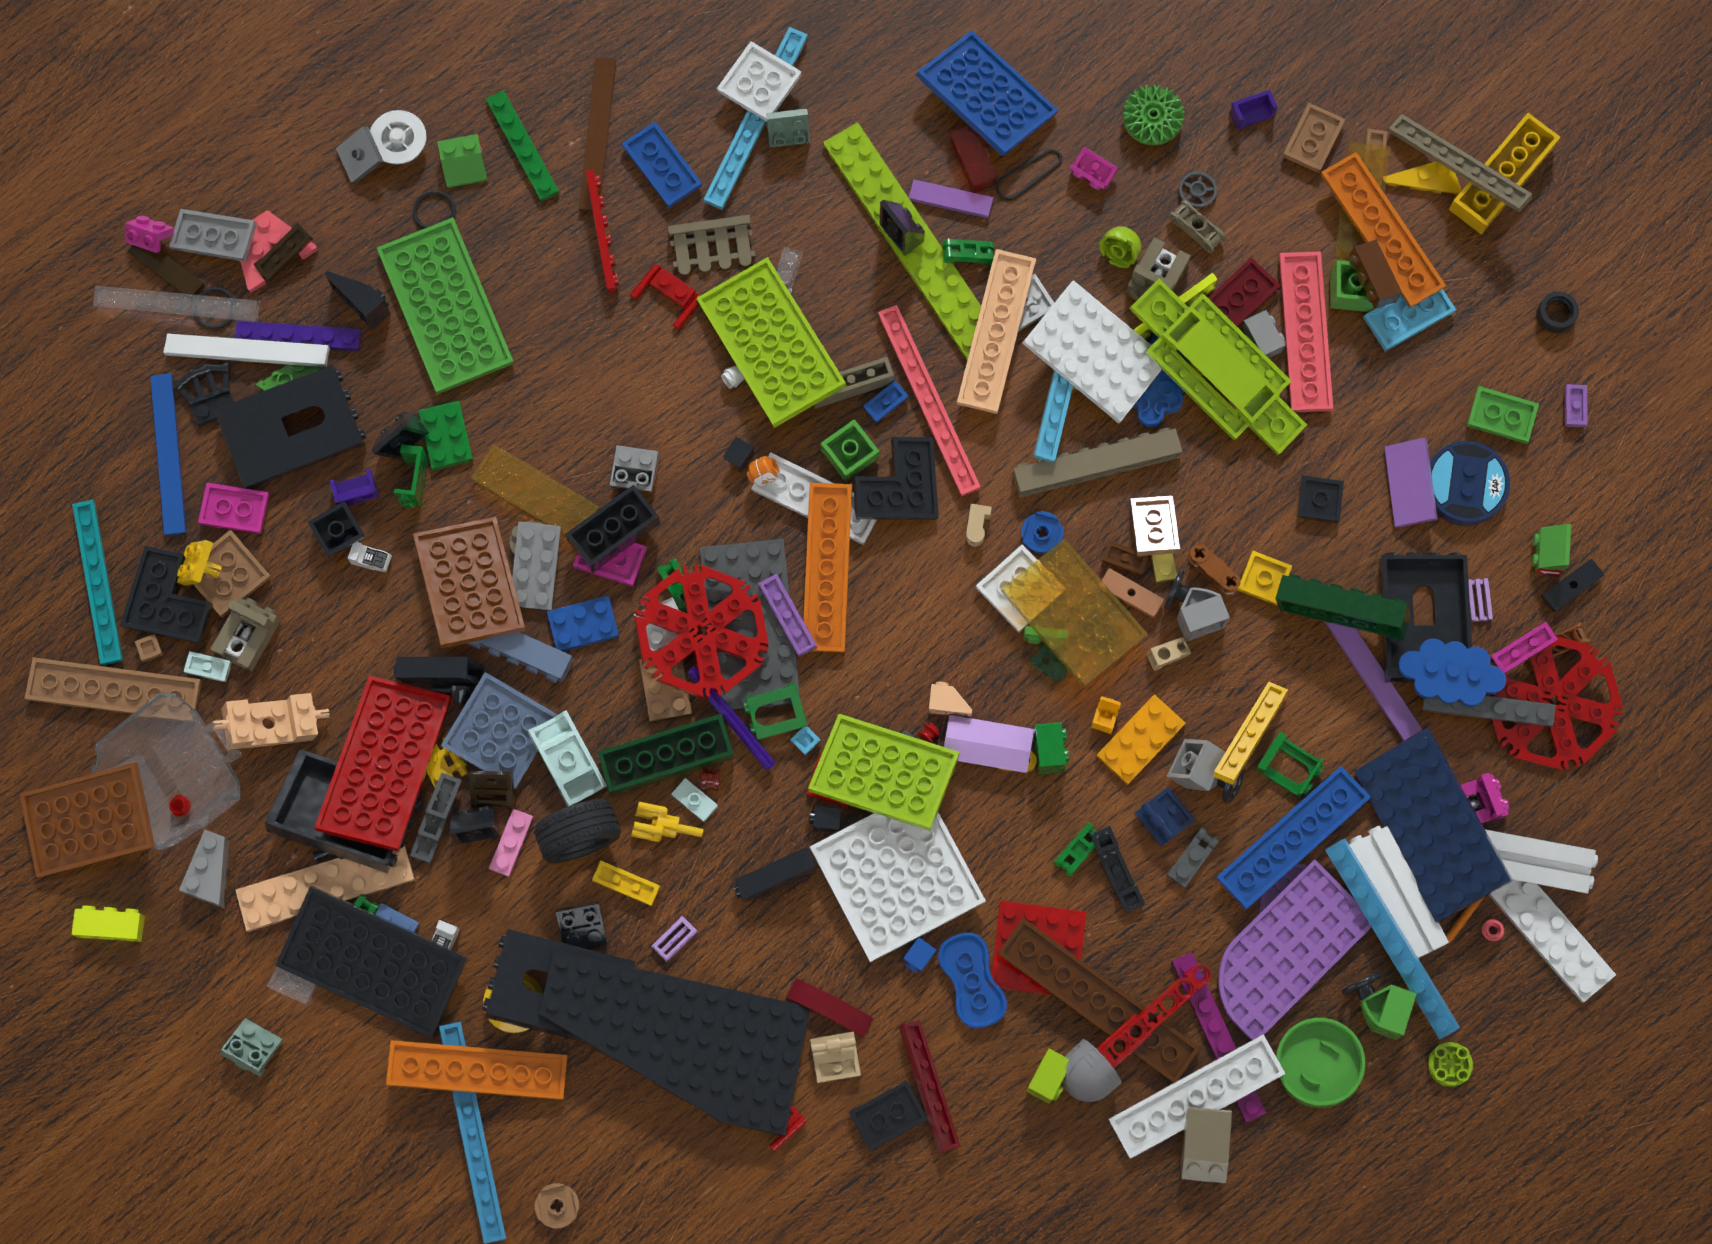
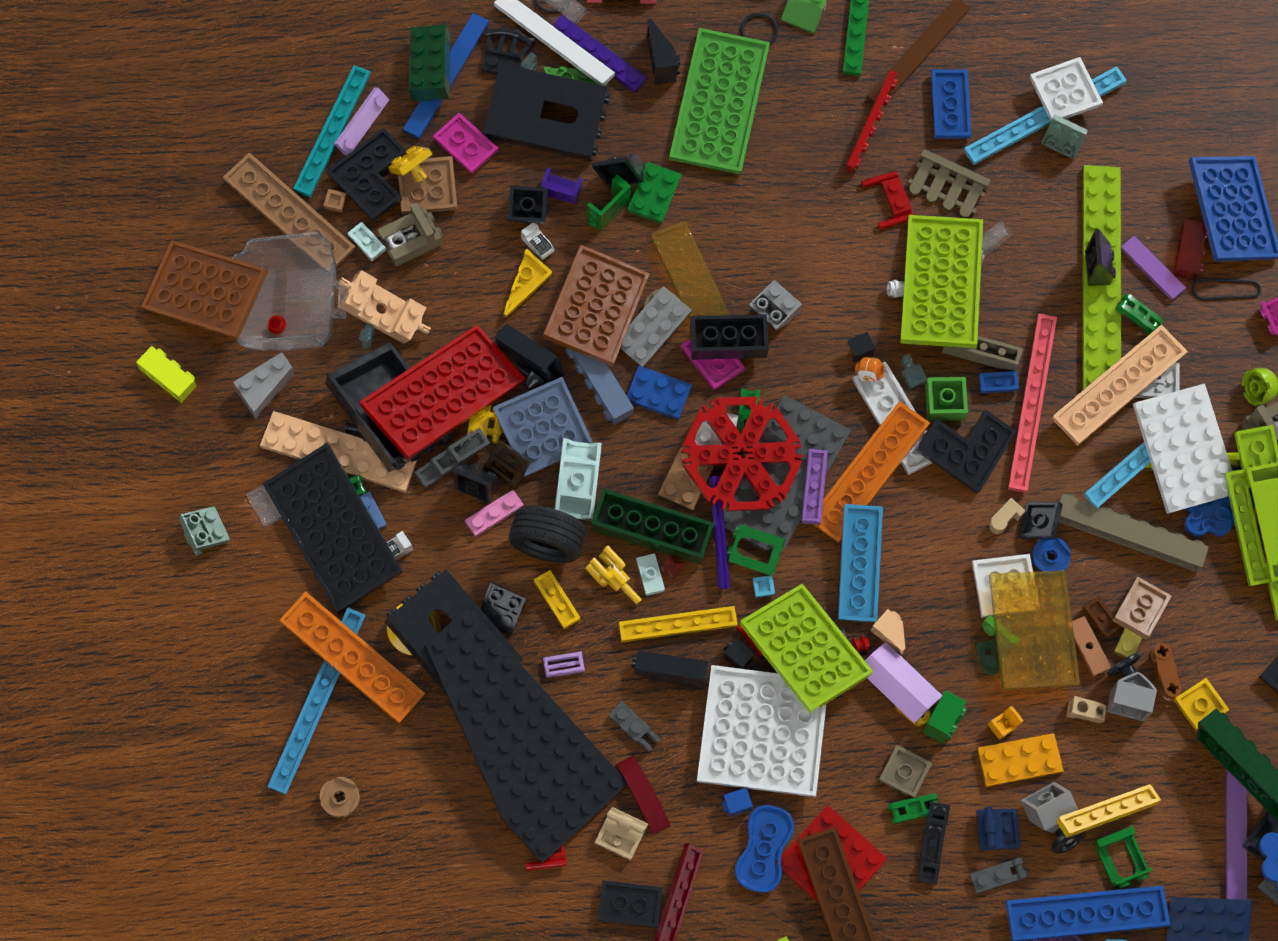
camera: 30 degrees right, 5 degrees down
none -> lavender plate [334,87,389,156]
none -> clear light blue plate [359,324,374,349]
none -> dark green brick [409,24,451,102]
none -> yellow wing [503,249,553,318]
none -> clear light blue plate [520,52,538,71]
none -> dark grey hinge [608,701,661,752]
none -> yellow plate [619,606,738,642]
none -> dark azure plate [838,504,883,623]
none -> dark tan plate [879,745,932,798]
none -> clear light blue plate [901,354,927,389]
none -> black plate [1018,502,1063,540]

